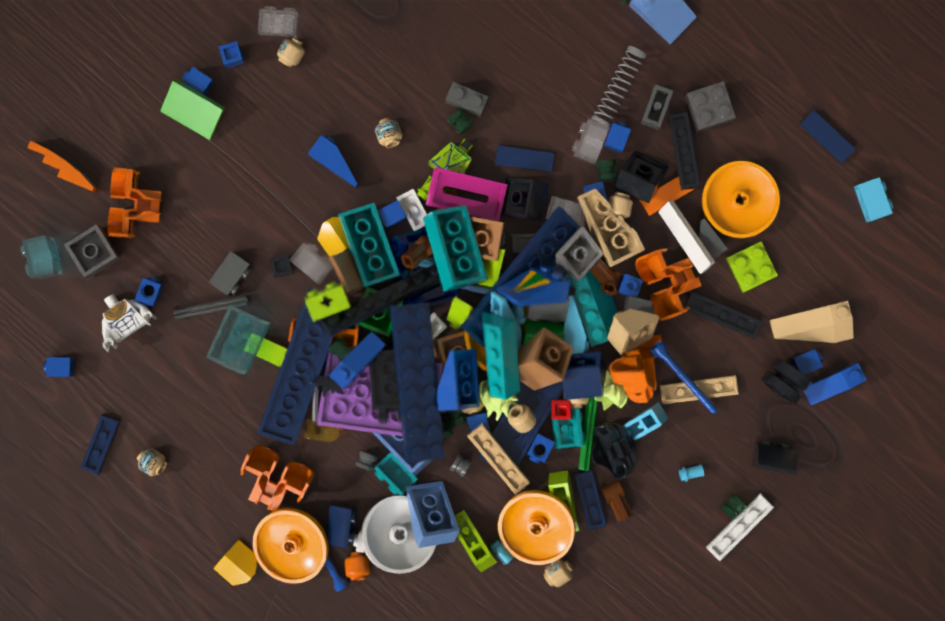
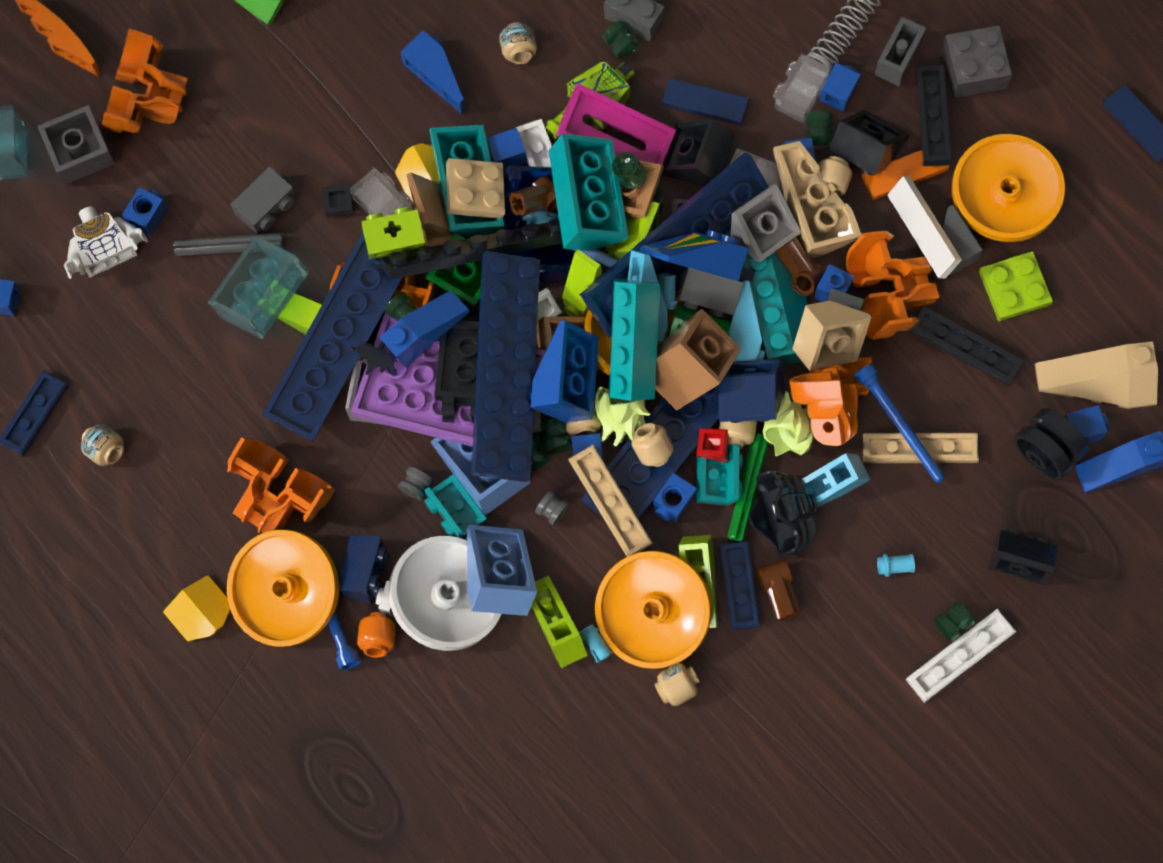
camera: 10 degrees right, 15 degrees down
clear yellow plate [304,419,340,442] -> none
none -> tan plate [446,158,505,219]
none -> clear green wheel [612,152,647,190]

